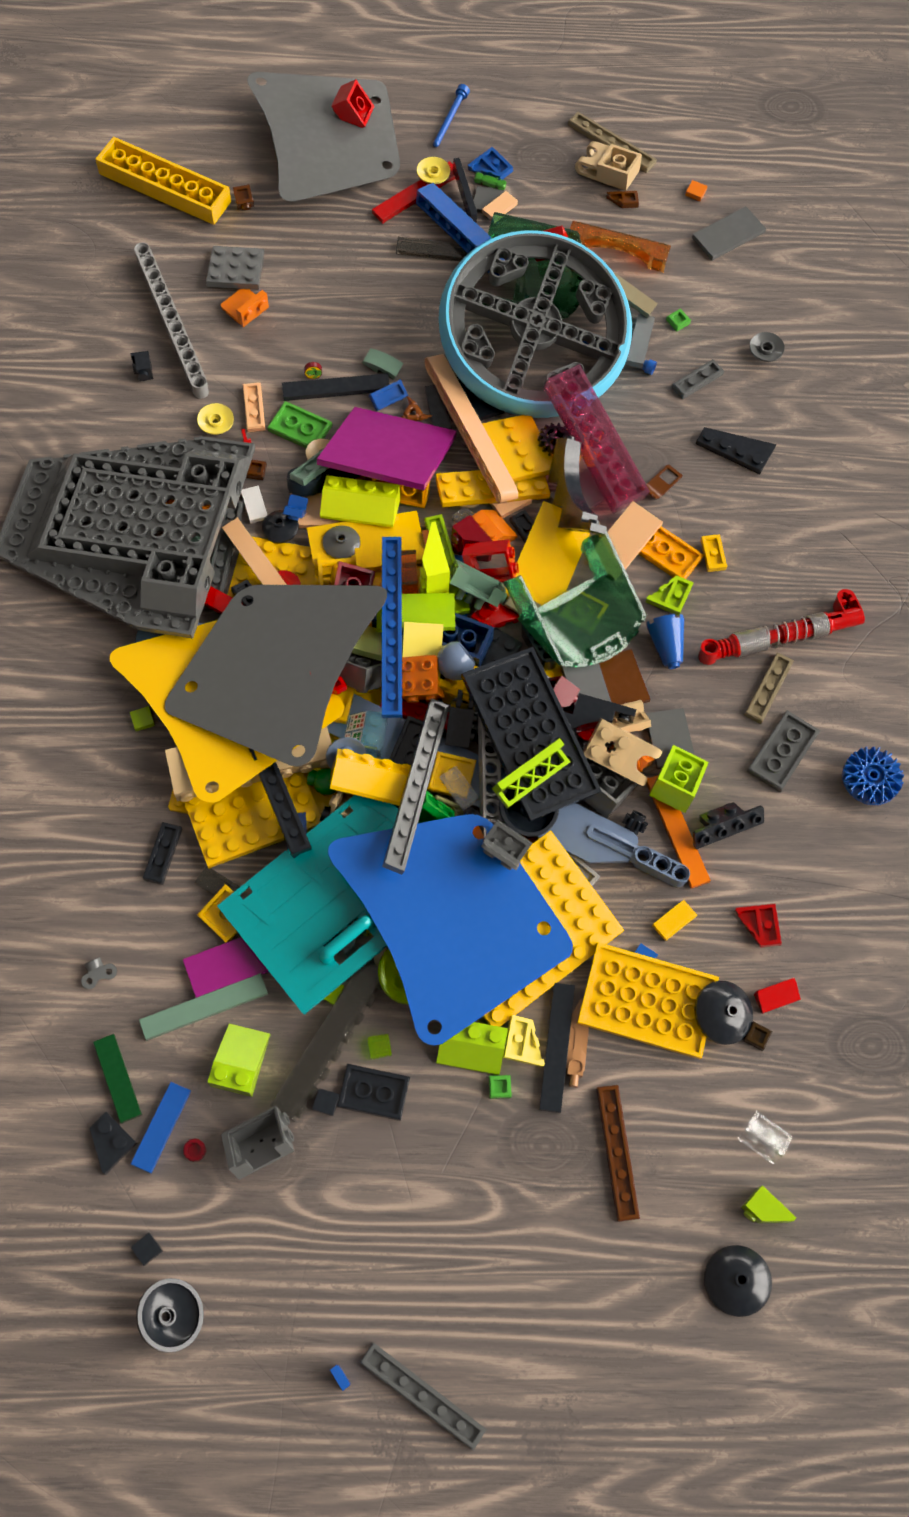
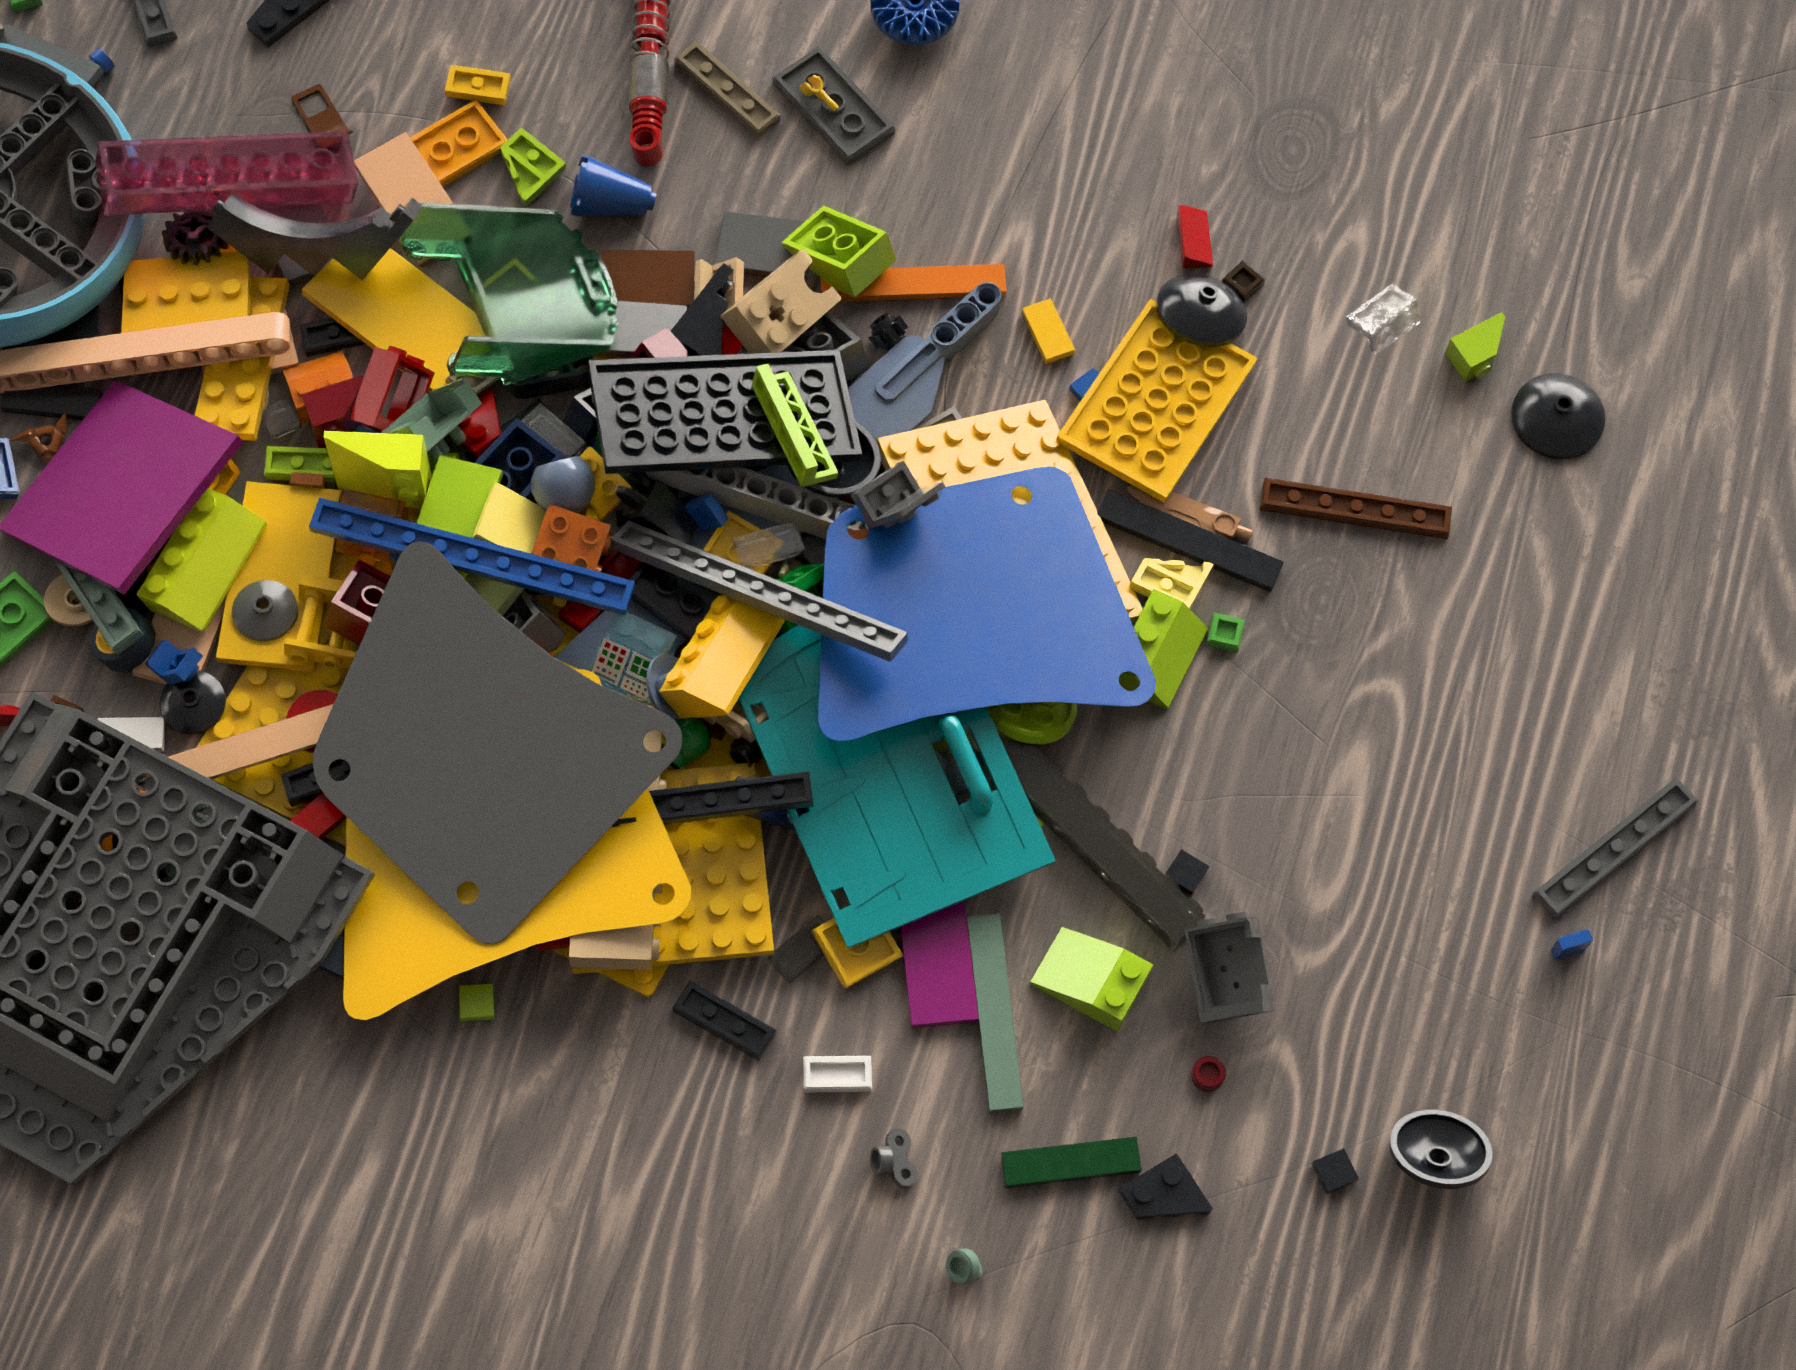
camera: 75 degrees left, 0 degrees up
blue tile [131,1082,191,1174] -> none
black tile [337,1064,410,1121] -> none
clear neon green tile [367,1034,392,1060] -> none
black bracket [693,802,764,849] -> none
red wing [735,903,782,948] -> none
none -> clear tile [521,403,586,458]
none -> blue plate [684,493,729,531]
none -> yellow hand [800,75,839,112]
none -> white tile [803,1056,872,1093]
none -> sand green tile [946,1248,983,1285]

